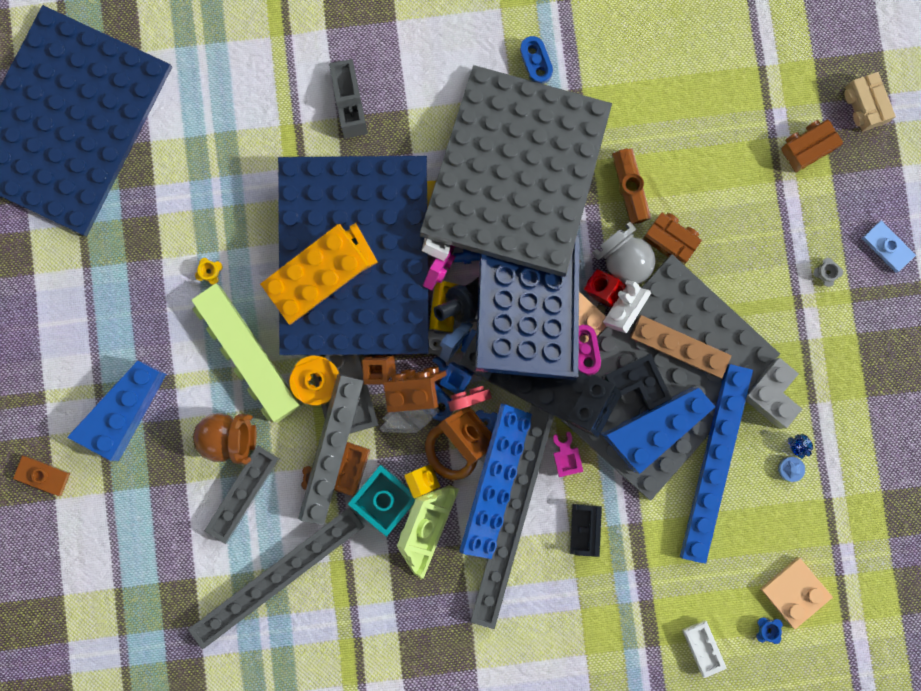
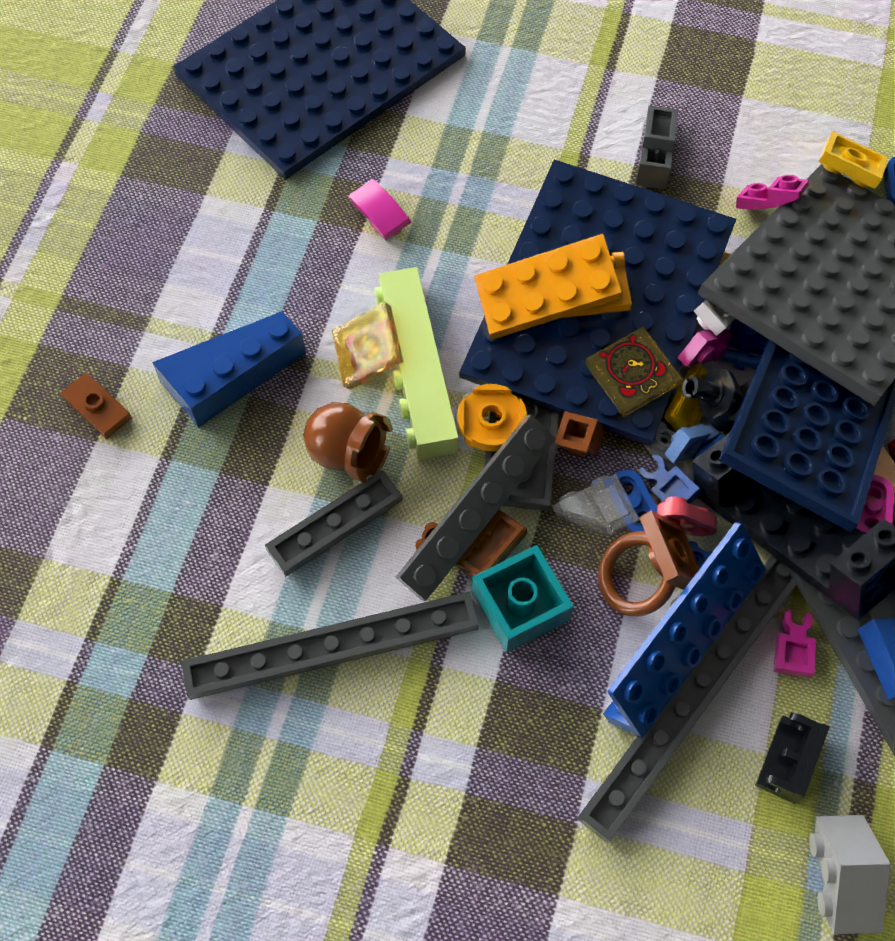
camera: 20 degrees right, 20 degrees down
yellow plate [195,258,223,285] -> none
dark orange bracket [383,367,447,412] -> none
yellowish green wing [397,485,459,579] -> none
yellow plate [404,464,441,499] -> none
none -> clear yellow tile [332,302,404,390]
none -> dark pink slope [348,179,411,240]
none -> clear yellow tile [585,327,682,417]
none -> dark pink slope [736,175,809,210]
none -> light grey brick [809,815,891,934]
none -> yellow plate [819,131,888,189]

